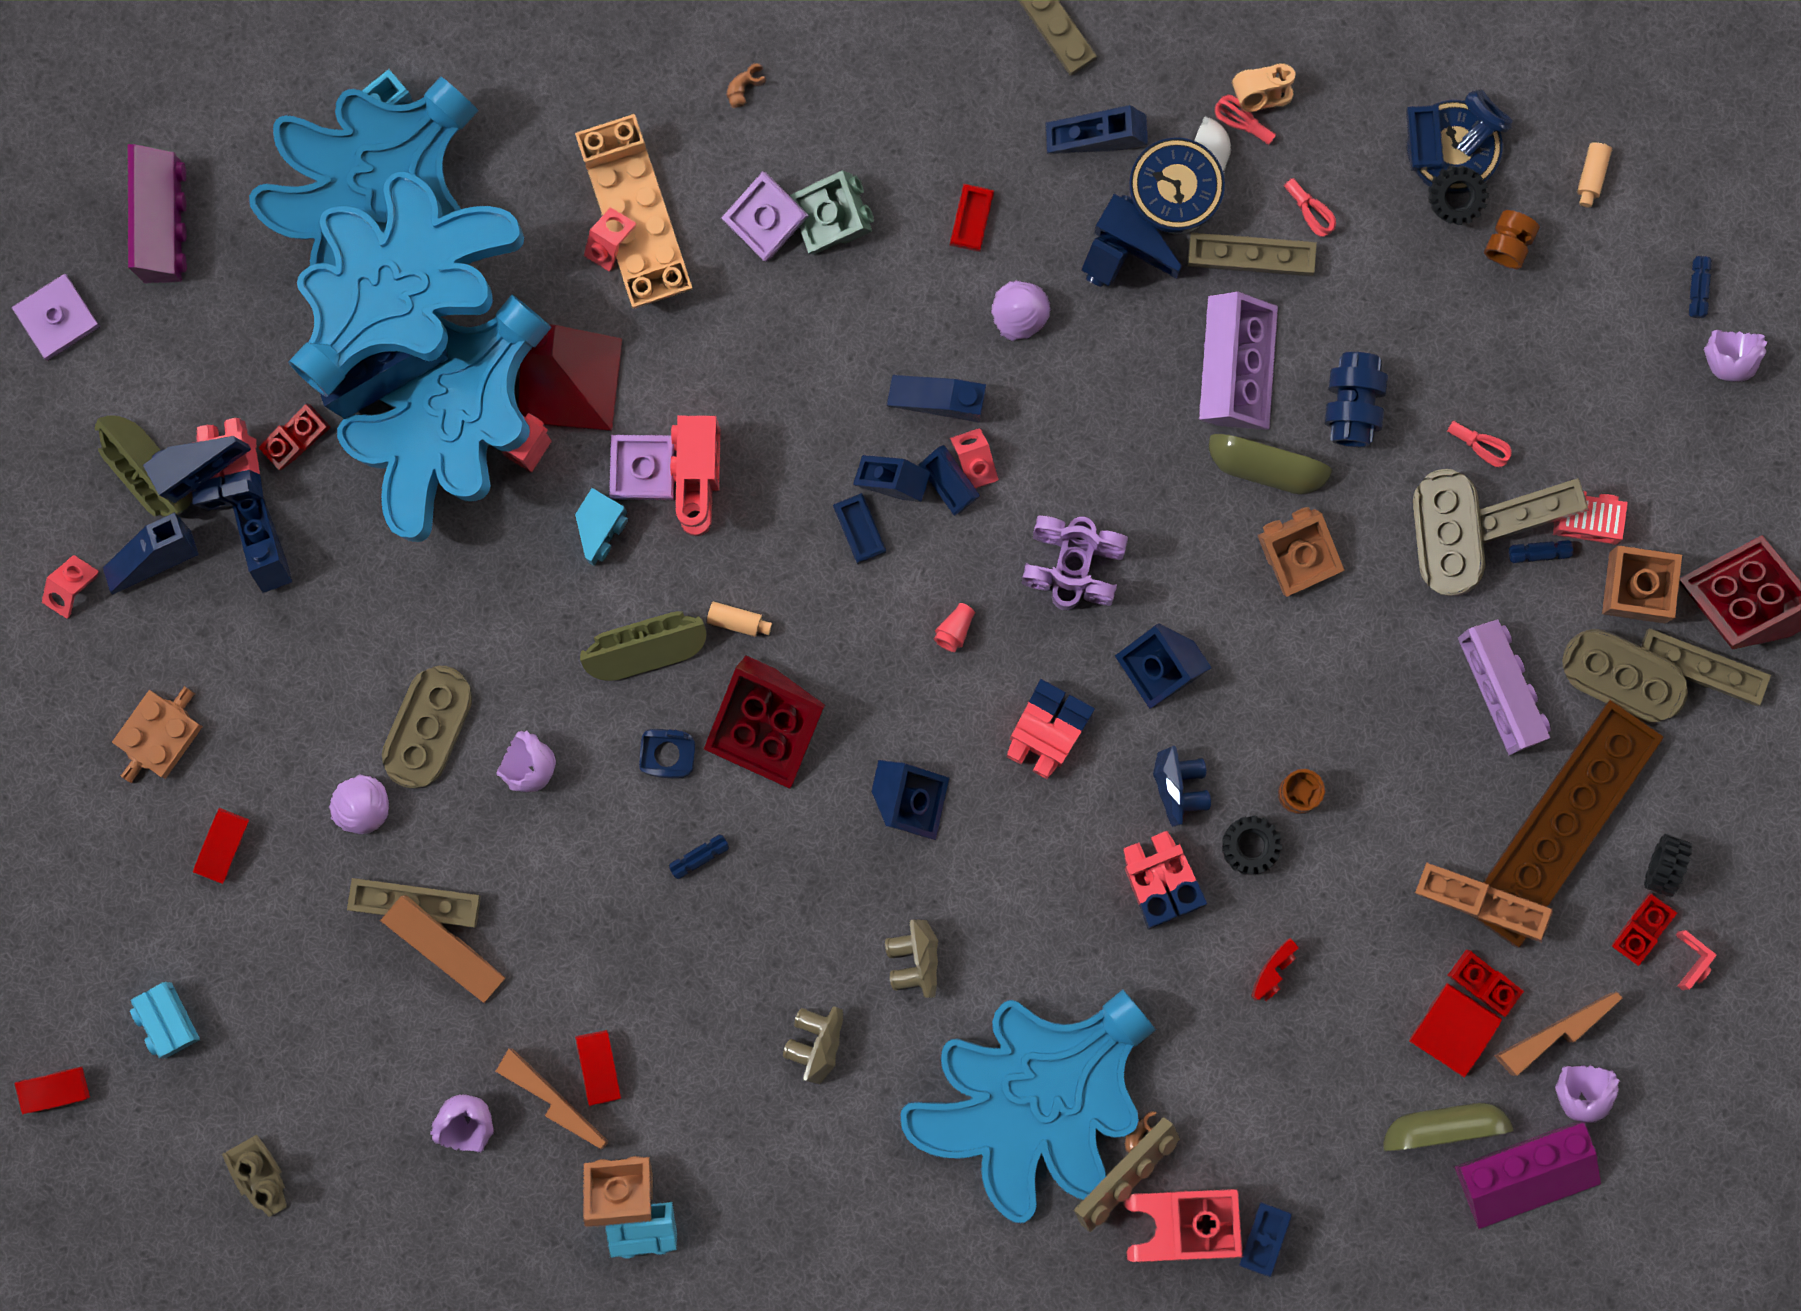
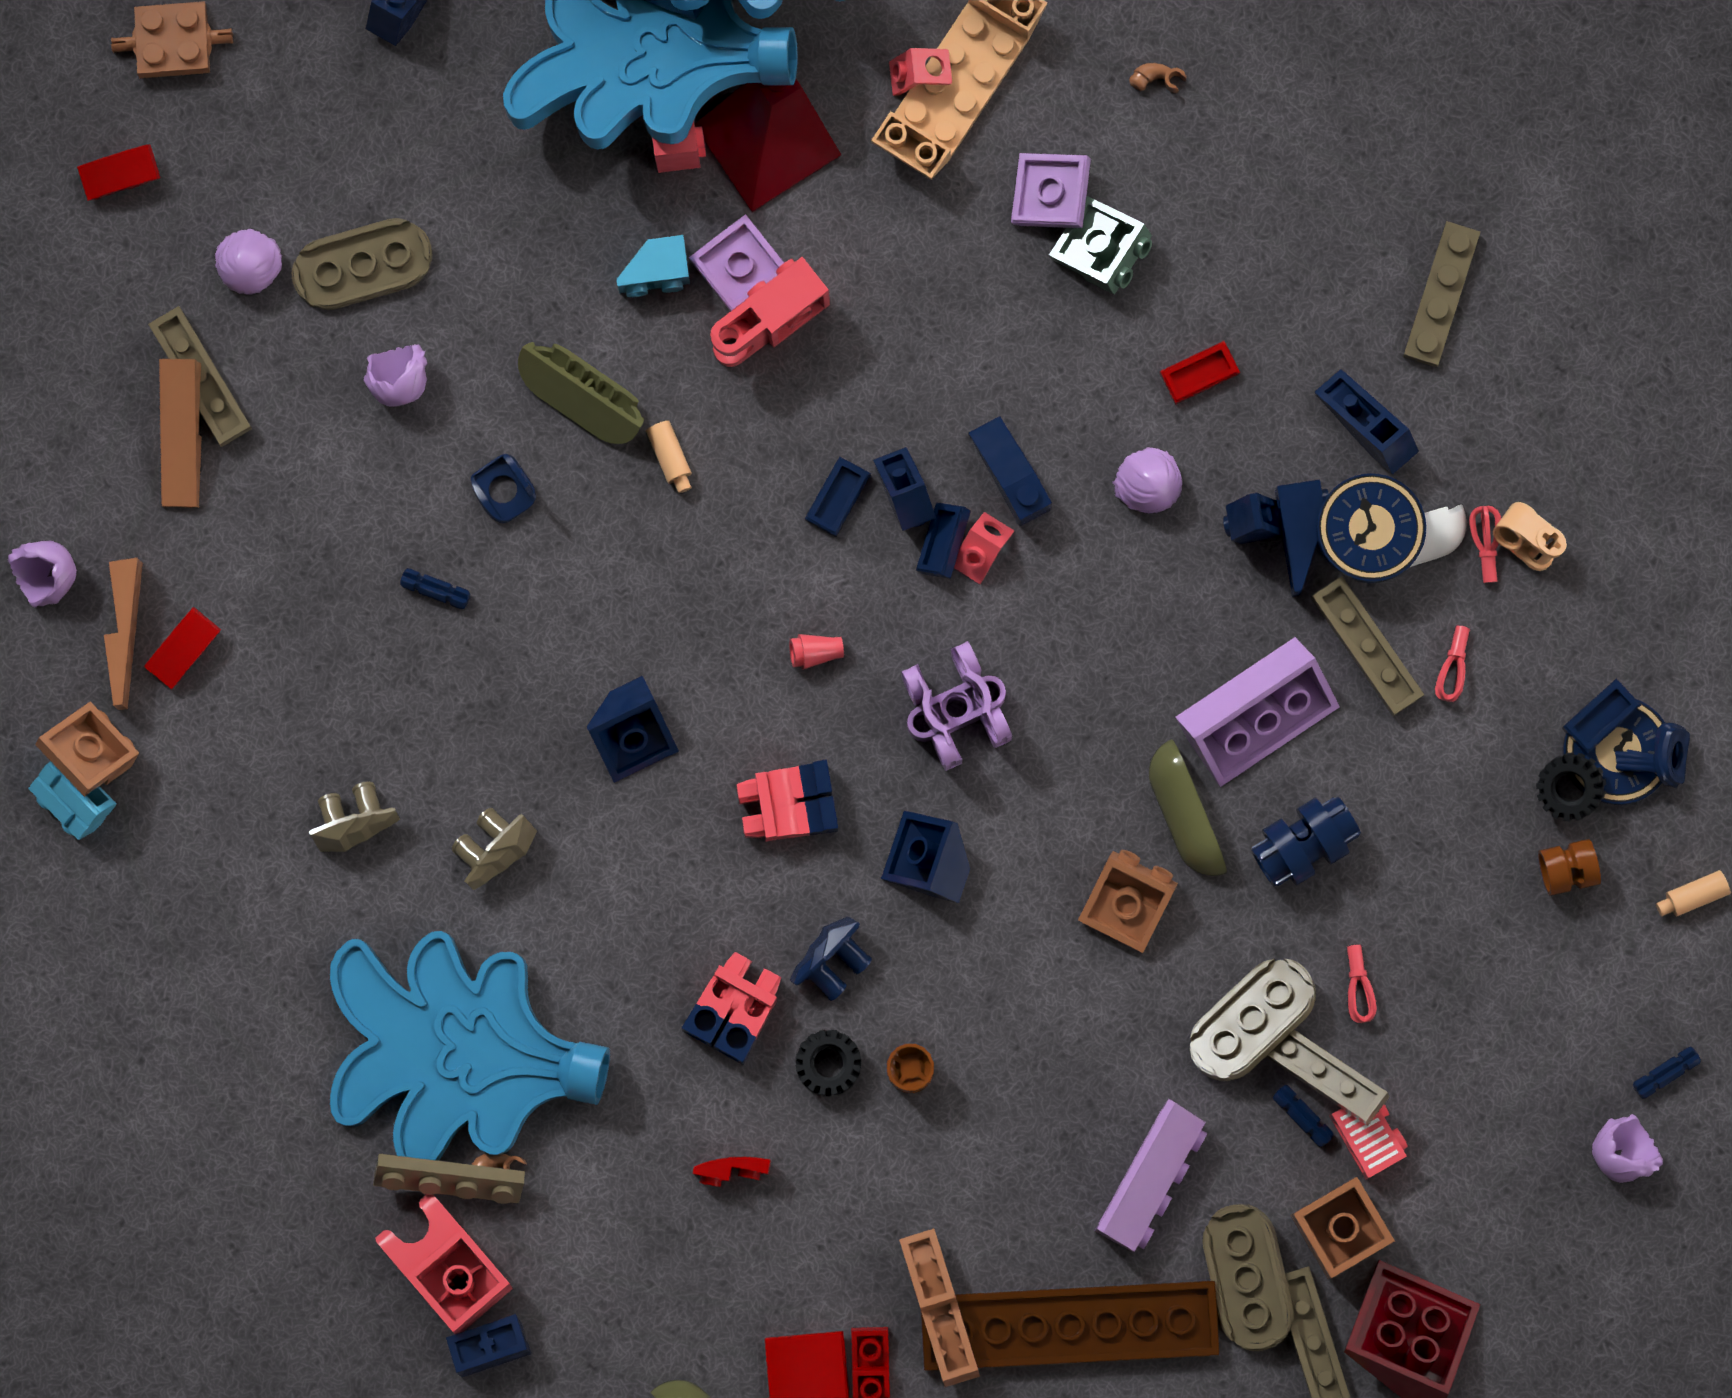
camera: 50 degrees right, 0 degrees up
dark red slope [704,655,825,789] -> none

